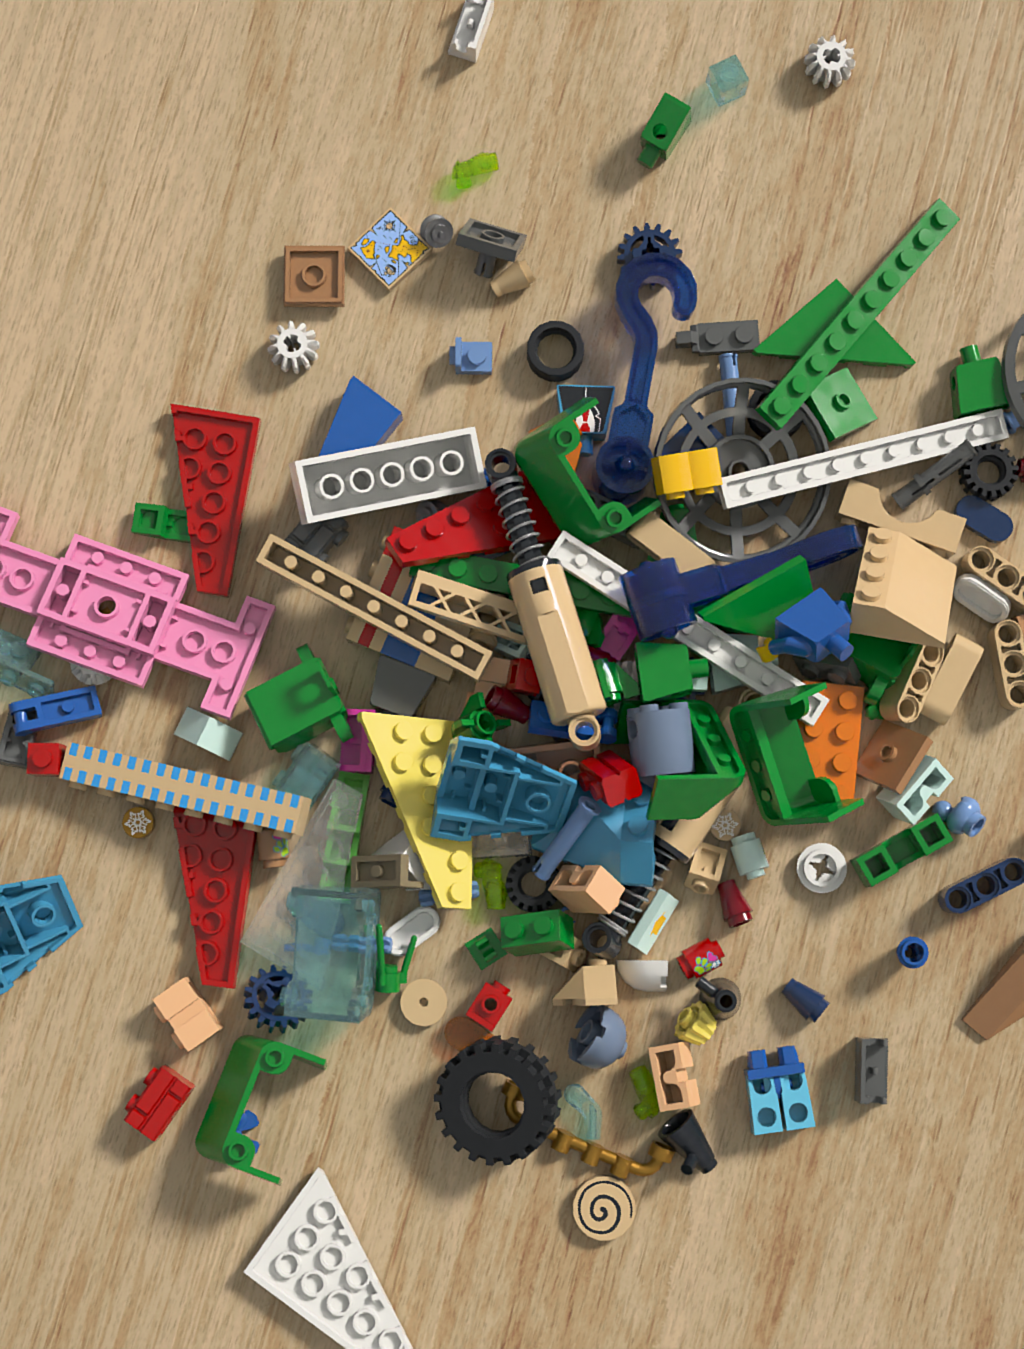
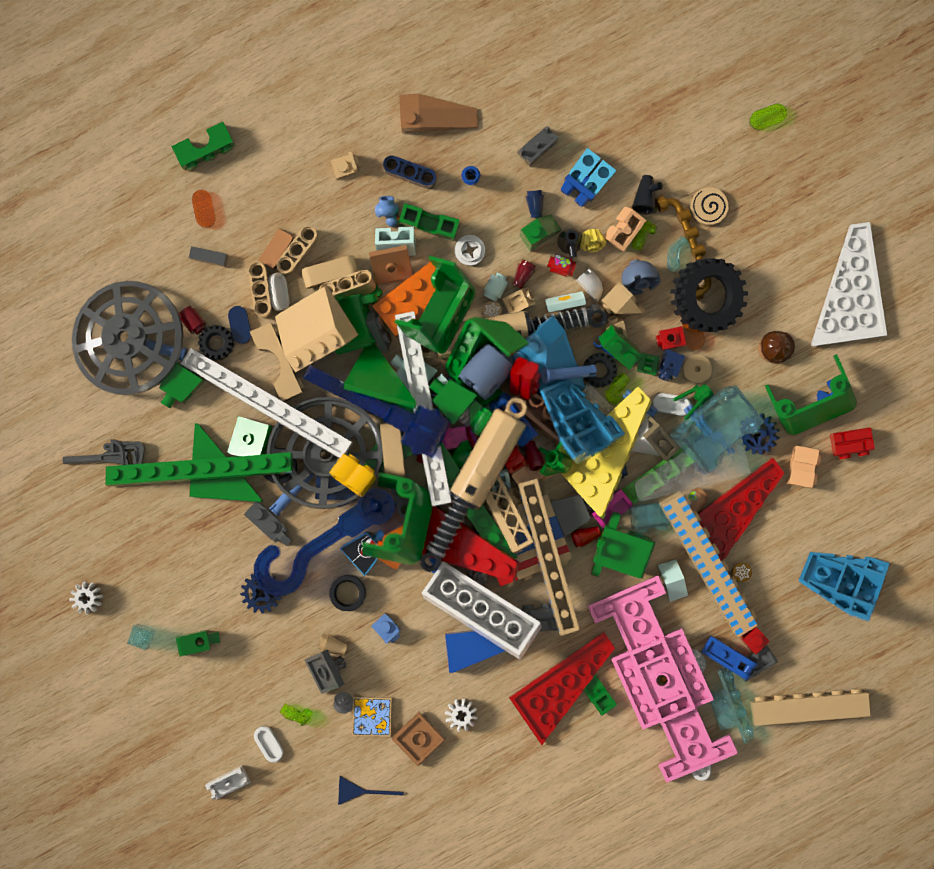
camera: 130 degrees left, 5 degrees up
light nougat brick [548,865,625,914] -> none
blue torso [756,587,854,663] -> none
dark grey pin [891,439,979,510] -> none
none -> dark grey piece [63,439,145,465]
none -> white tile [254,726,284,762]
none -> dark blue piece [338,776,404,805]
none -> green slope [520,214,562,251]
none -> red cone [571,526,601,548]
none -> dark blue hinge [656,349,685,382]
none -> reddish brown piece [758,331,795,364]

